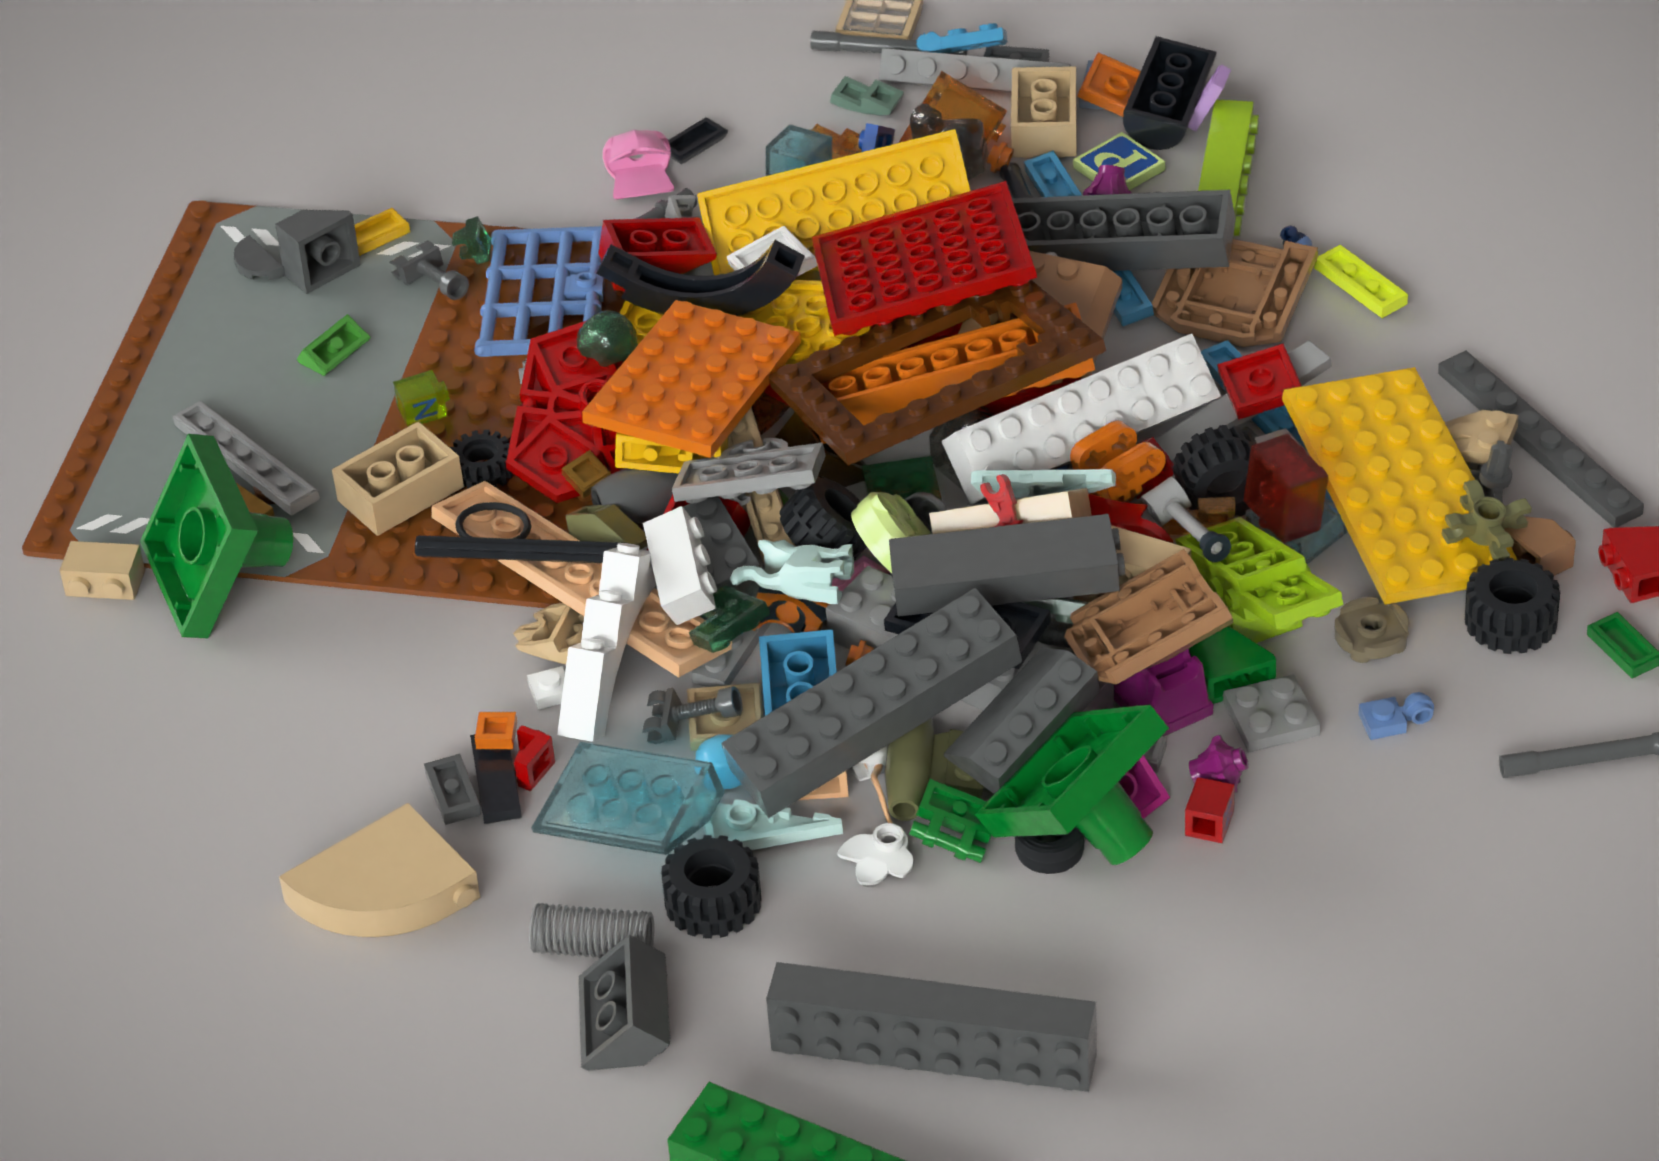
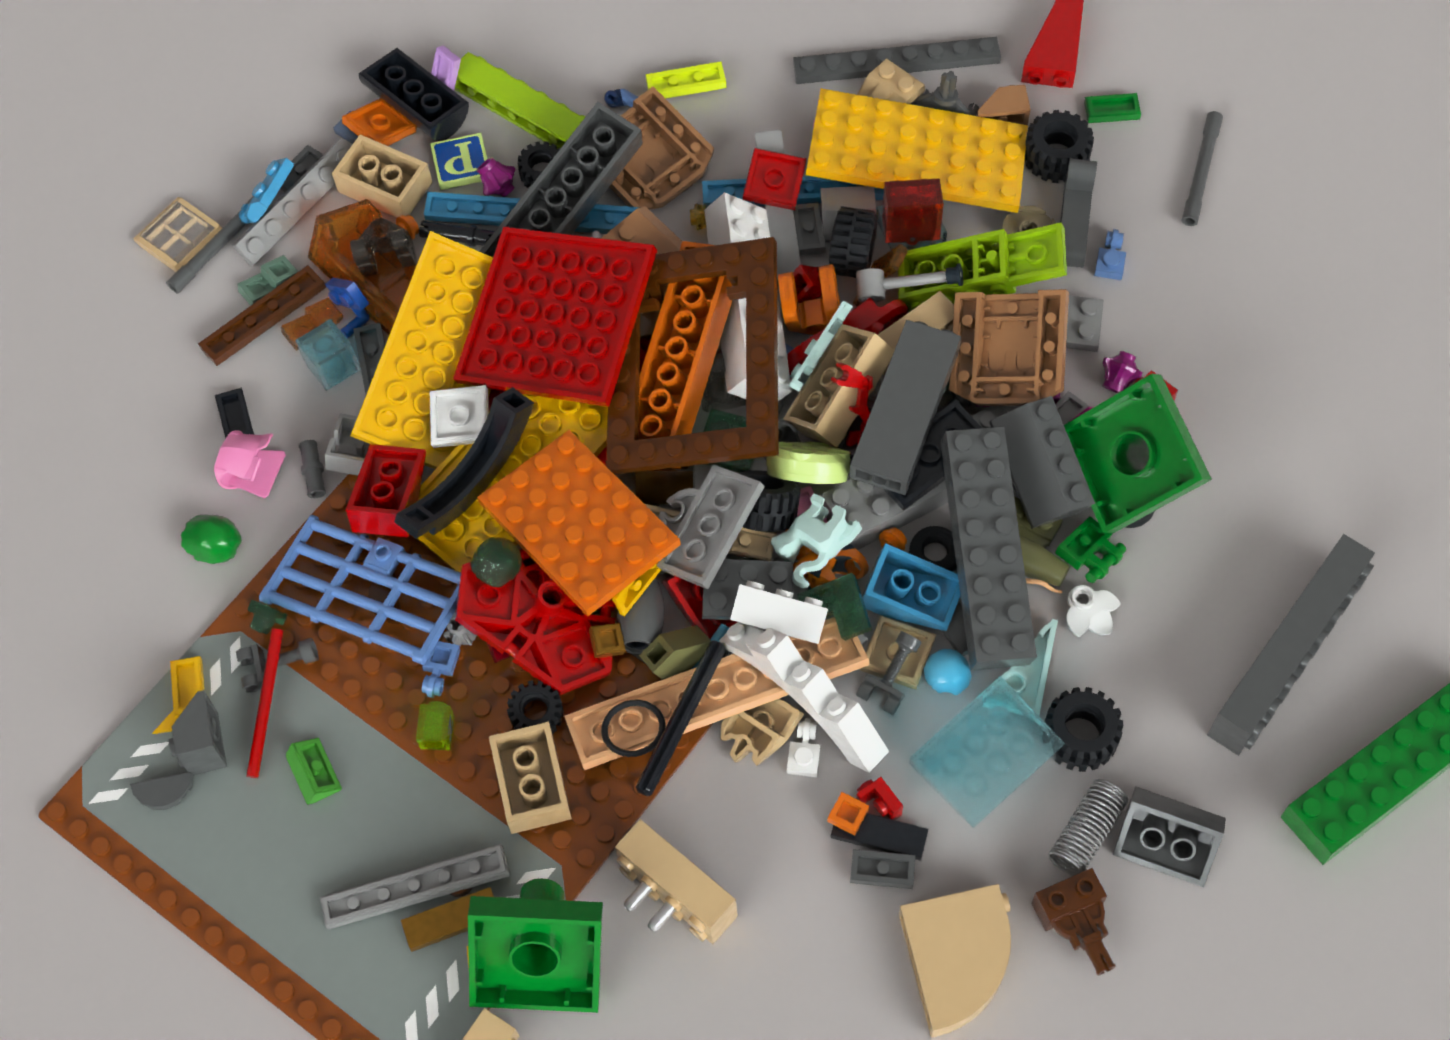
camera: 65 degrees left, 20 degrees up
olive pin [1441,480,1532,561] -> none
none -> green hair [181,514,242,564]
none -> reddish brown plate [198,265,326,366]
none -> red piece [246,628,284,778]
none -> medium blue plate [422,641,461,698]
none -> tan piece [615,819,738,944]
none -> reddish brown brick [1031,868,1116,976]
none -> dark grey beam [1060,158,1097,268]

